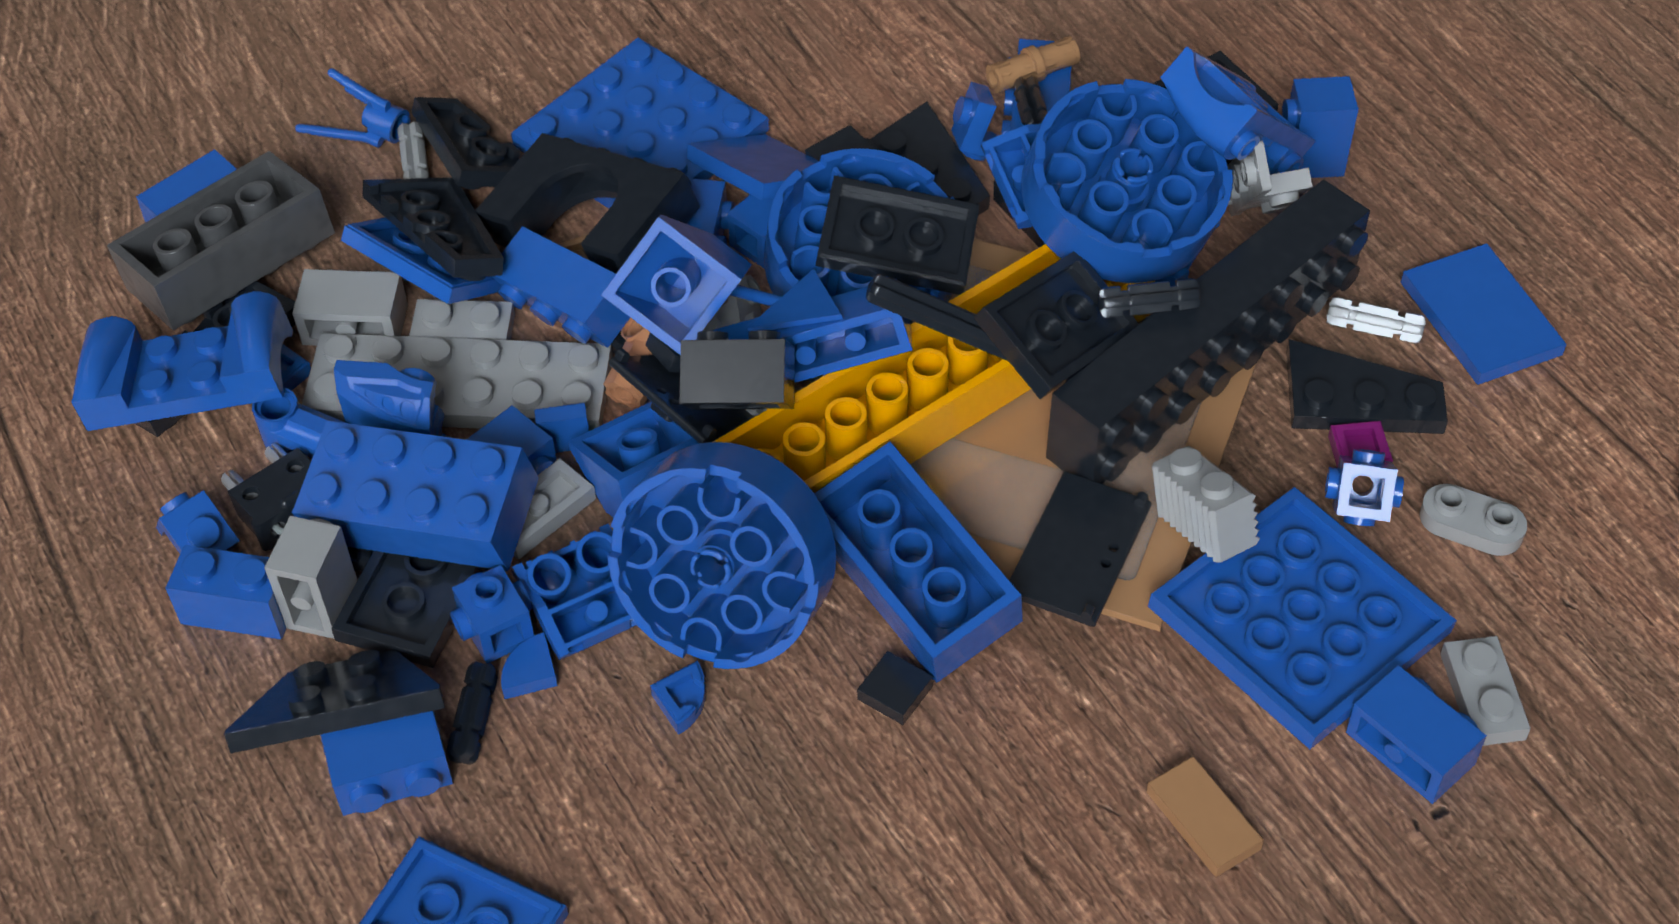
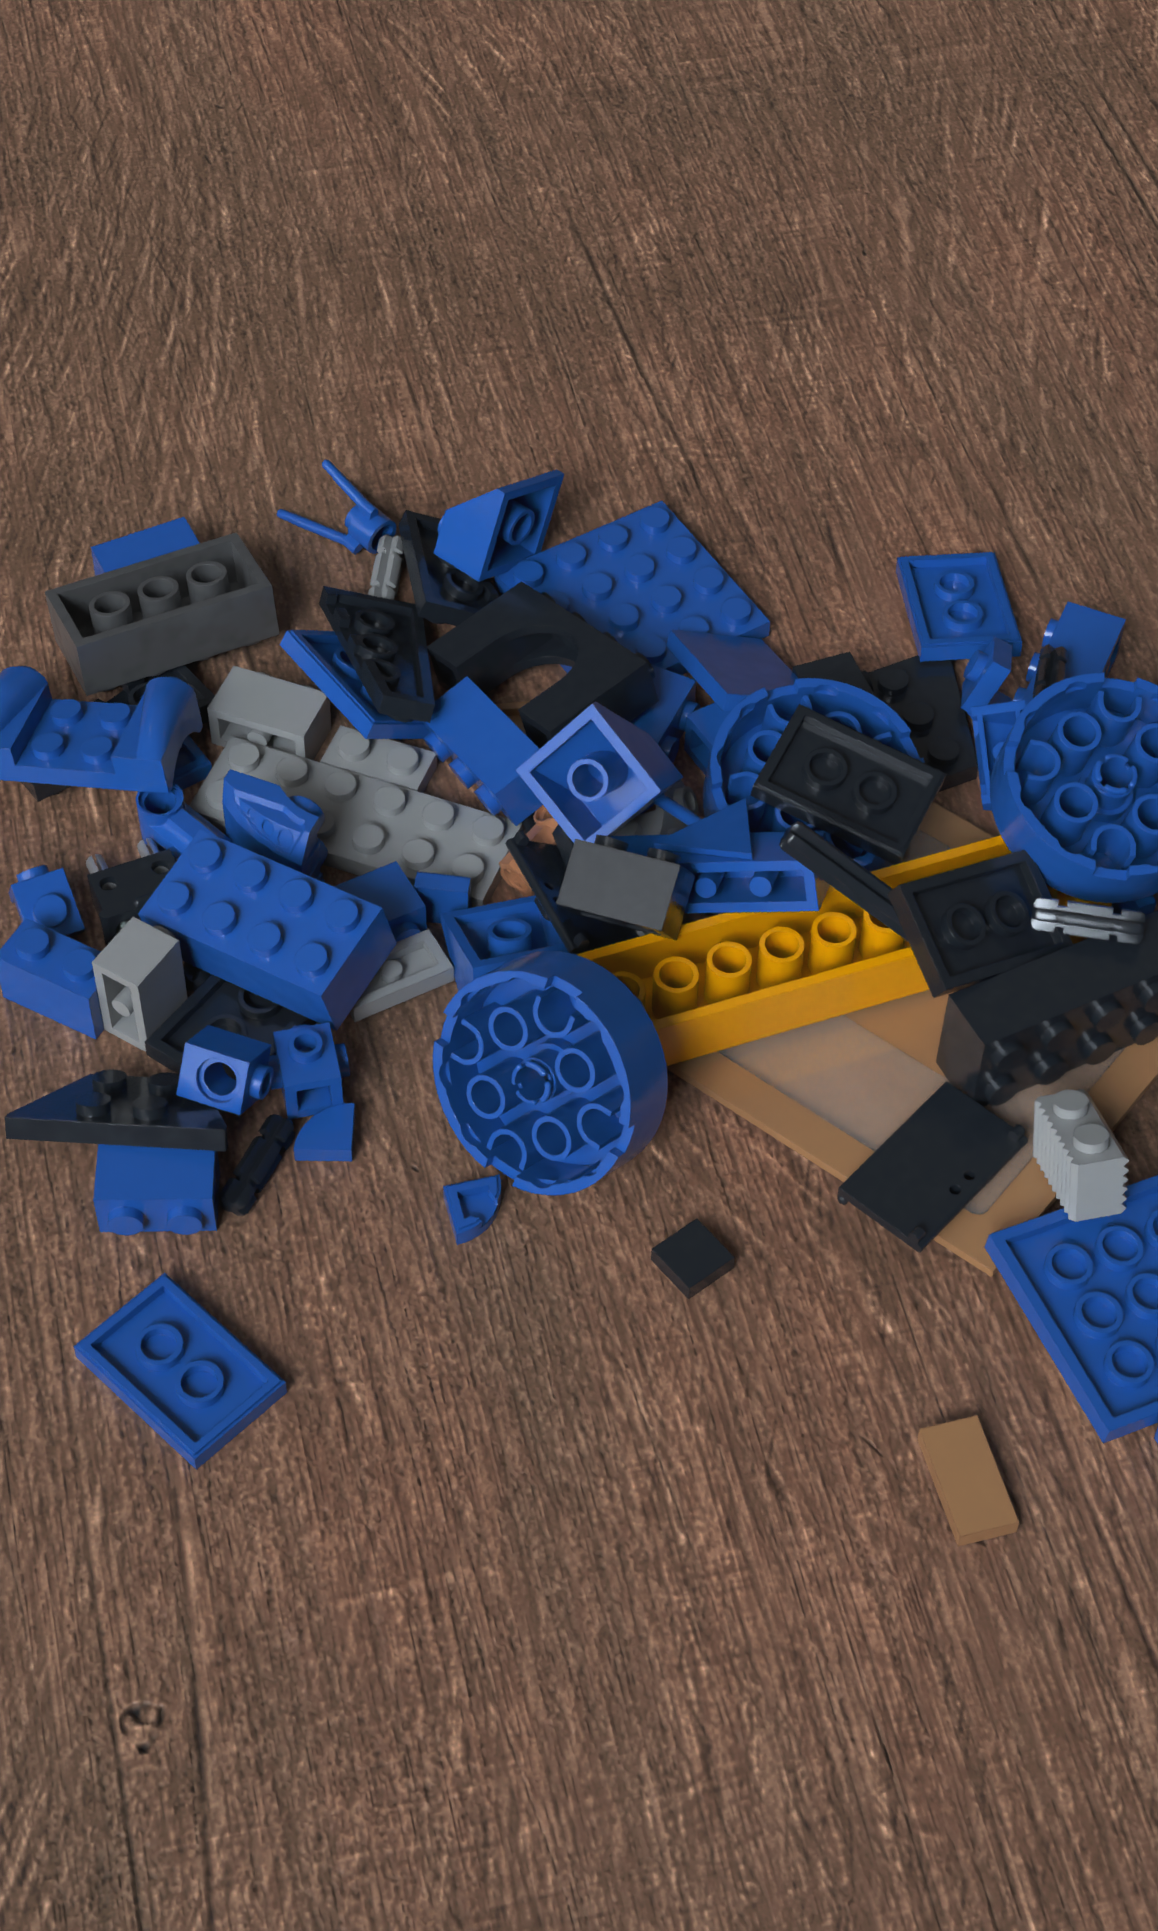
camera: 15 degrees right, 0 degrees up
blue slope [511,523,637,660] -> none
blue brick [814,442,1023,683] -> none
medium nougat pin [986,36,1080,93] -> none
none -> blue brick [176,1025,274,1115]
none -> blue slope [433,469,564,582]
none -> blue tile [896,552,1022,662]

